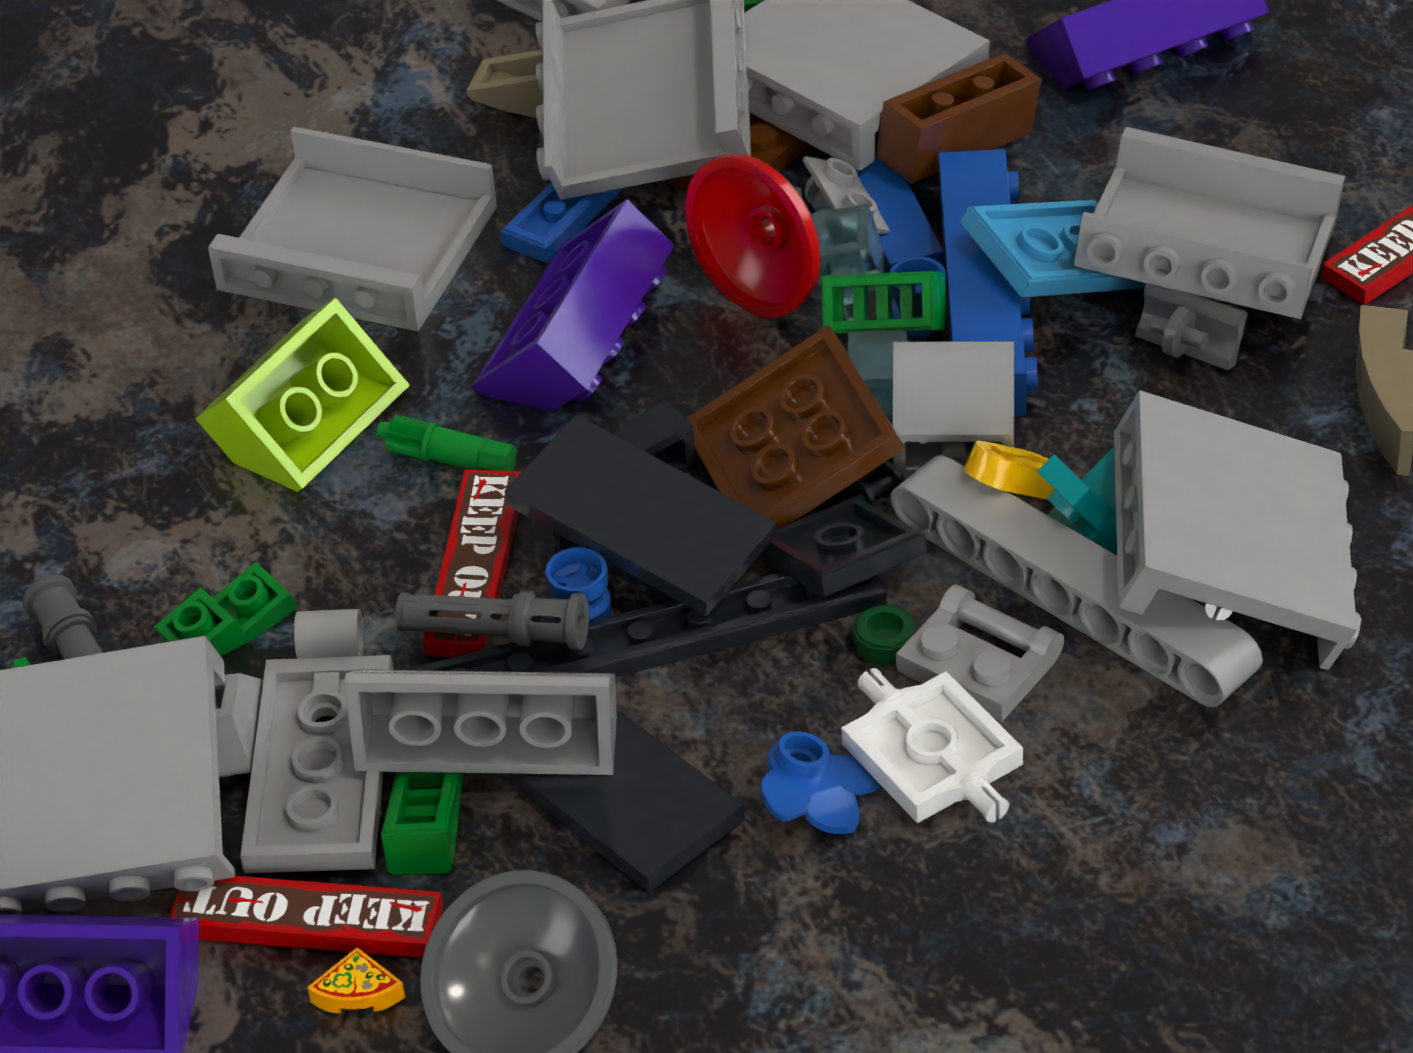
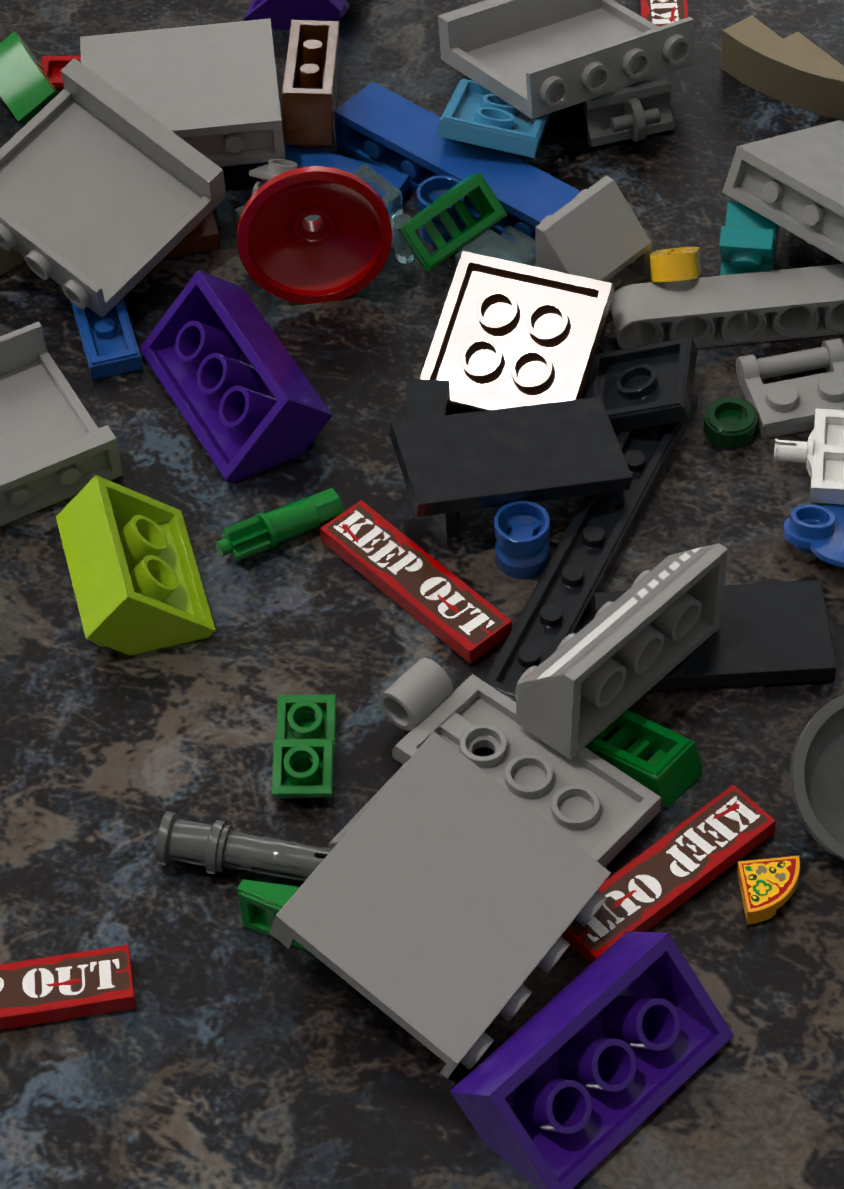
camera: 50 degrees left, 5 degrees up
dark grey pin [395,591,589,650] -> none

